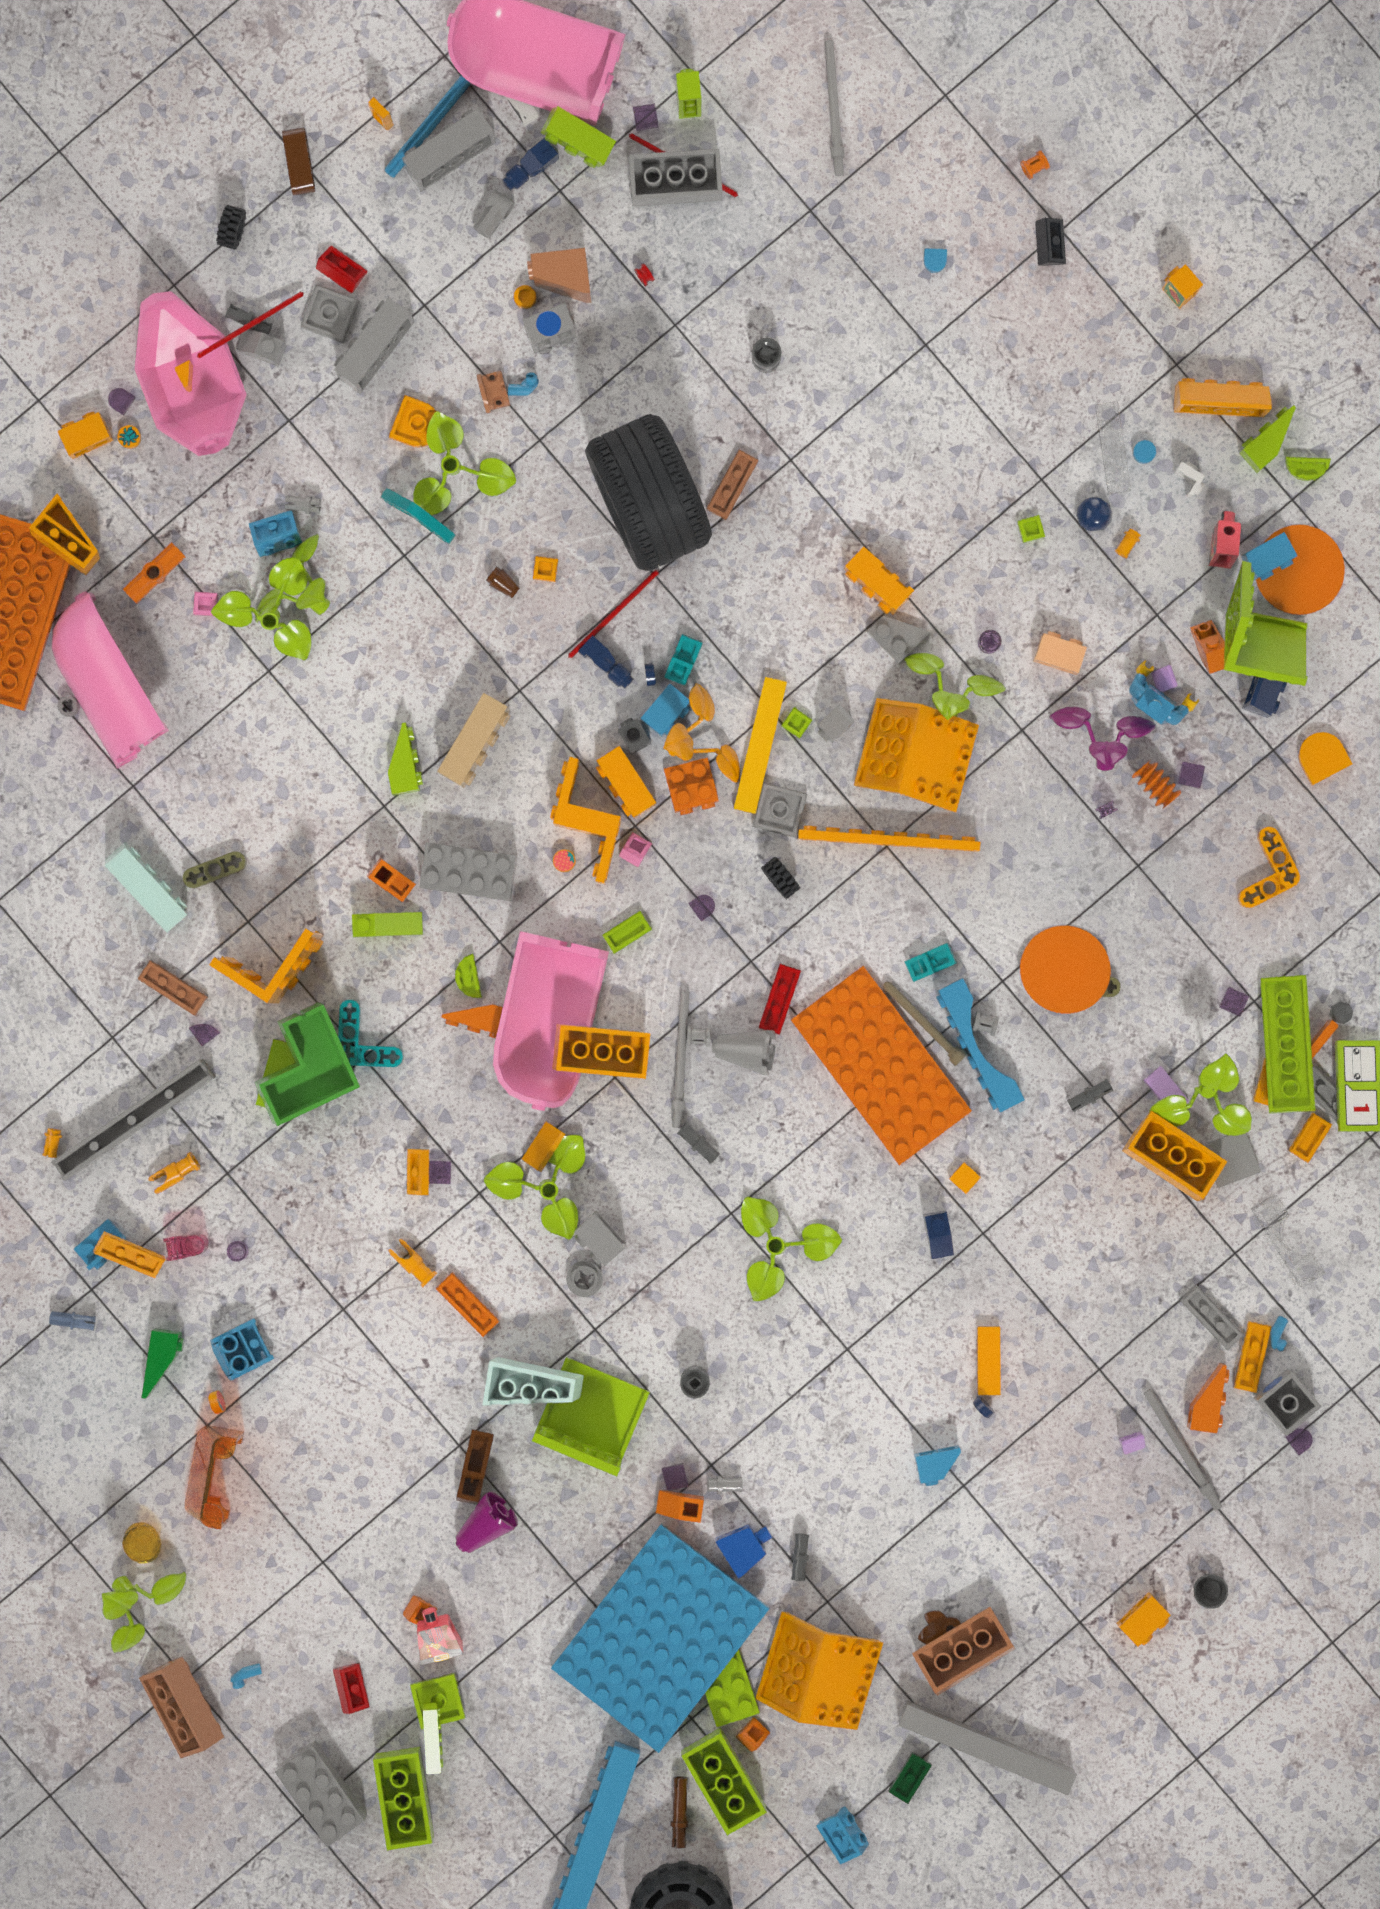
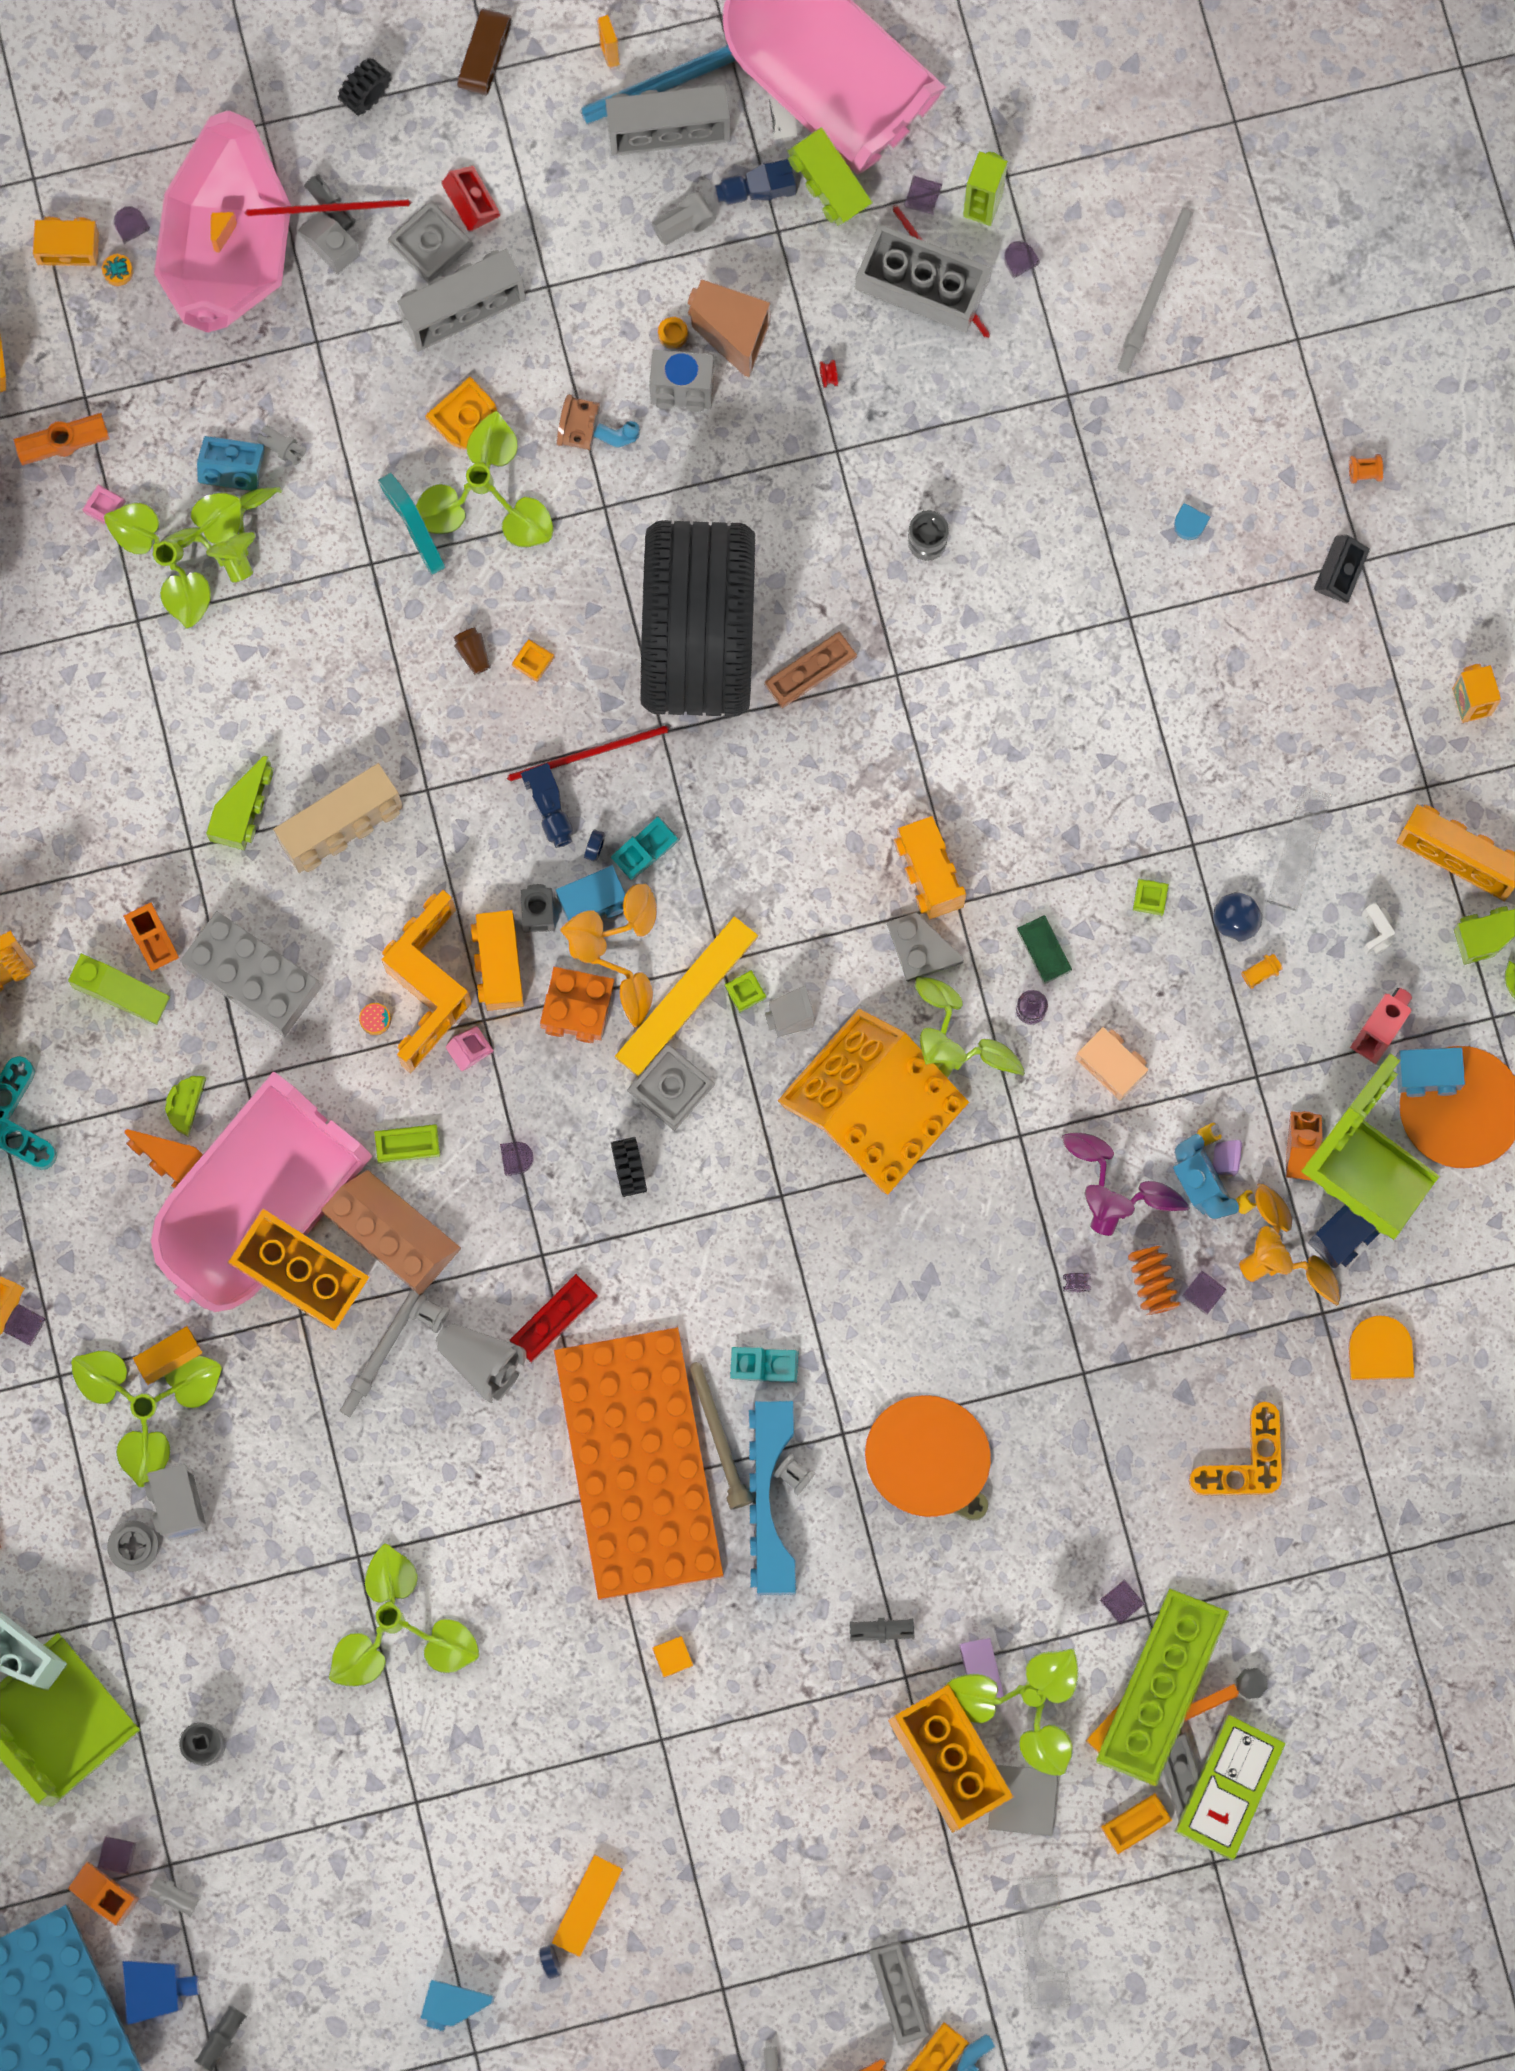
camera: 25 degrees right, 10 degrees down
dark grey pin [677,1123,720,1164] -> none
light orange plate [798,826,981,852] -> none
dark blue slope [923,1210,954,1259] -> none
dark azure tile [1133,440,1156,464] -> none
none -> nougat slope [321,1170,461,1296]
none -> clear purple tile [1004,241,1040,279]
none -> clear green tile [1017,915,1072,984]
none -> light orange plant [1239,1183,1340,1306]

